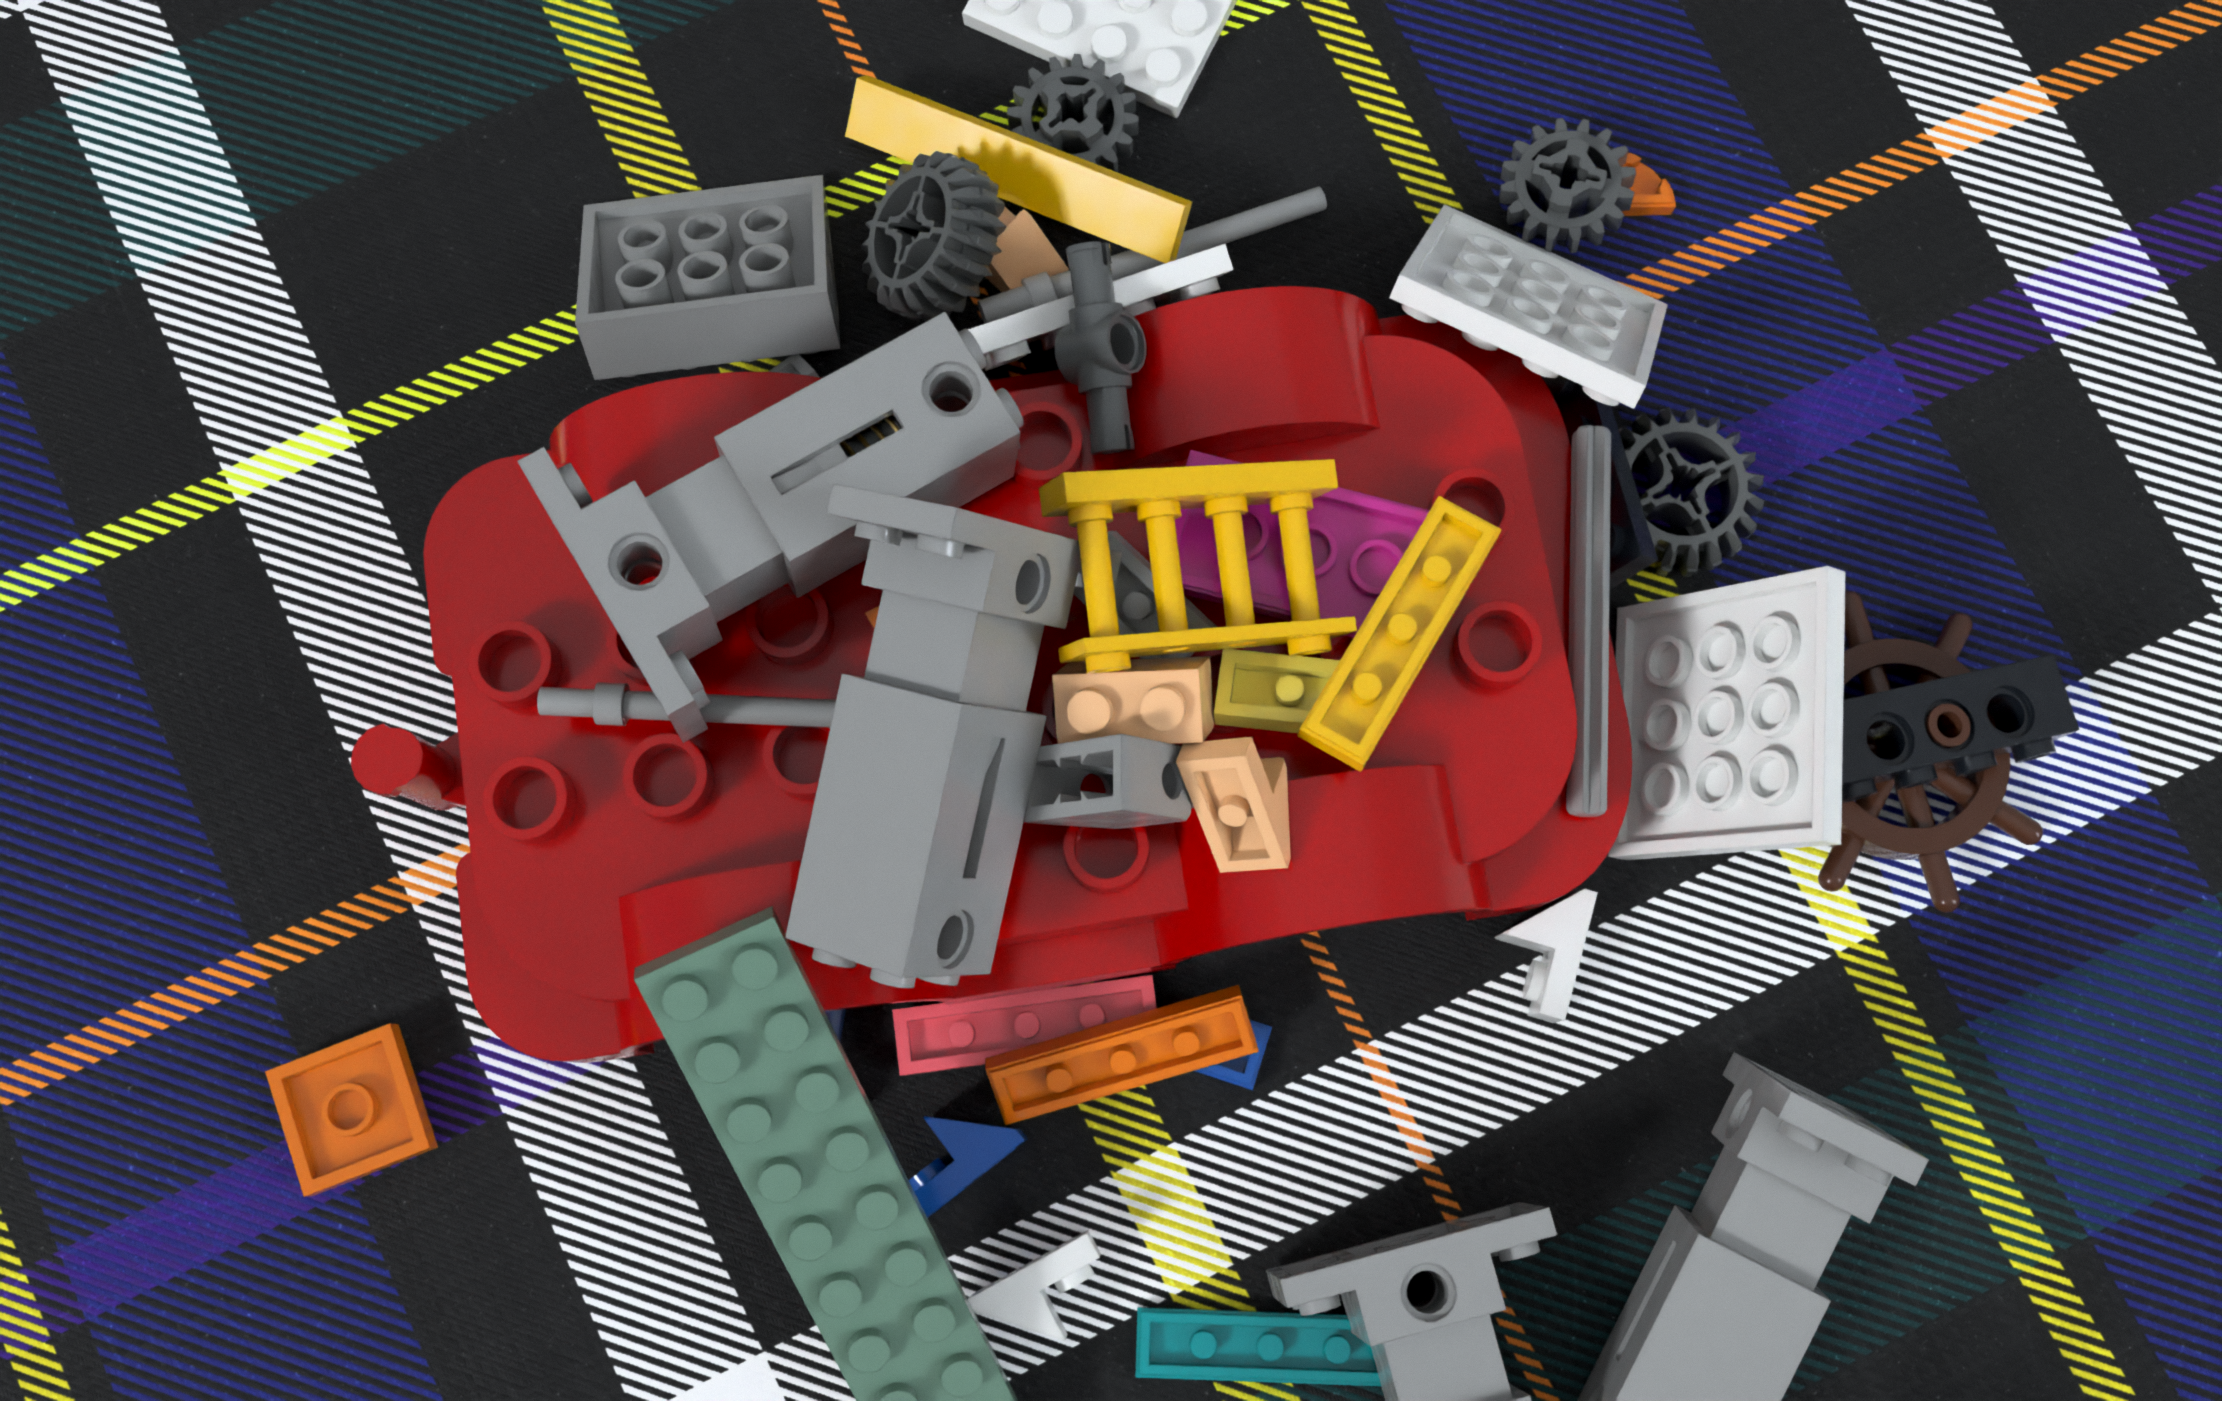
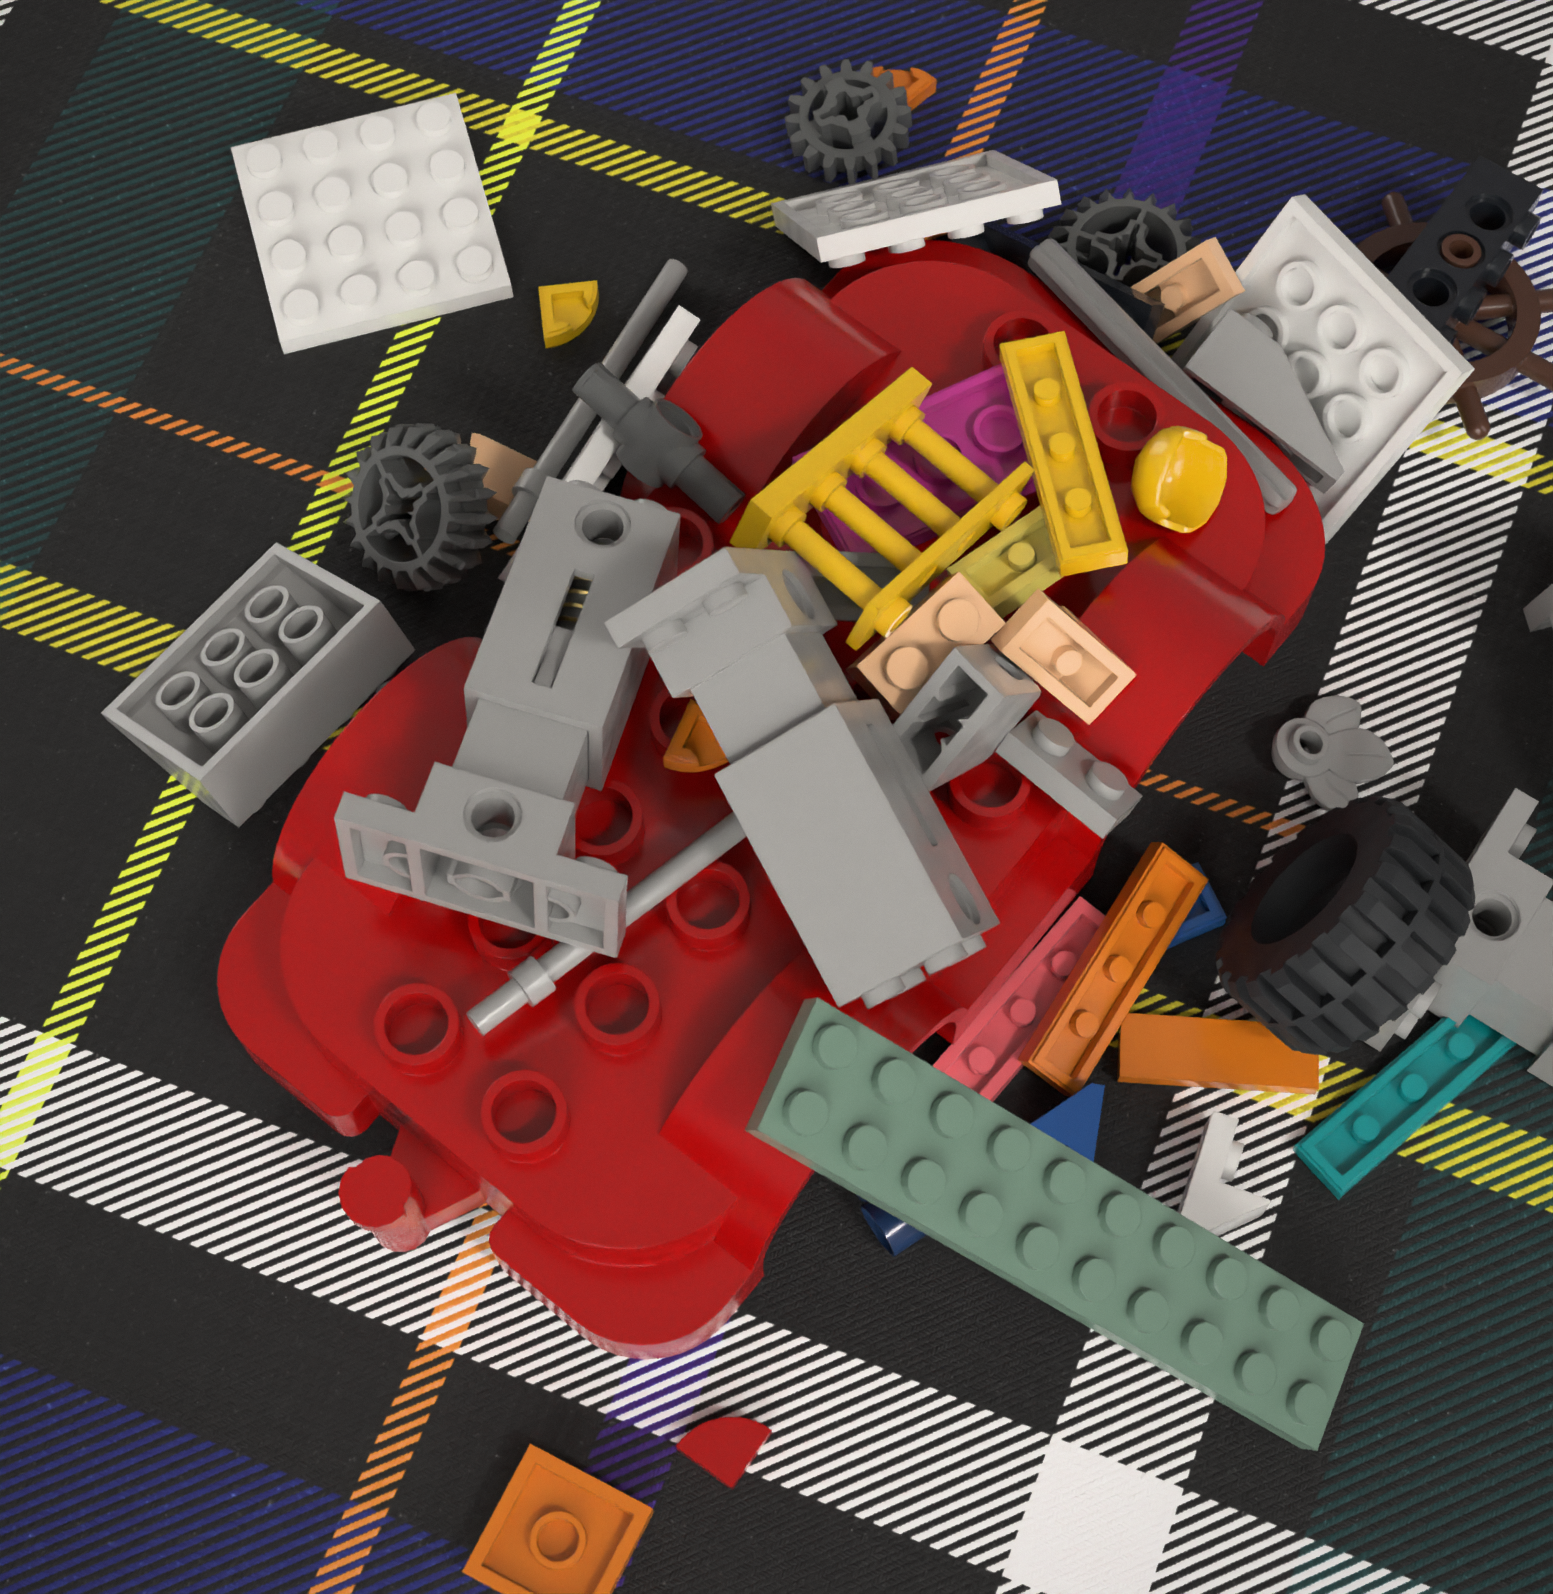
camera: 45 degrees left, 10 degrees down
yellow tile [845,75,1192,263] -> none
dark grey gear [1007,54,1139,172] -> none
white slope [1495,889,1598,1023] -> none
none -> yellow tile [539,280,599,348]
none -> red tile [675,1417,772,1490]
none -> light grey plate [995,710,1143,839]
none -> orange tile [1117,1013,1319,1095]
none -> light nougat slope [1131,237,1245,344]
none -> yellow hair [1131,426,1227,533]
none -> light grey slope [1183,308,1344,494]
none -> black tyre [1216,796,1475,1055]
none -> light grey plate [1271,695,1394,811]

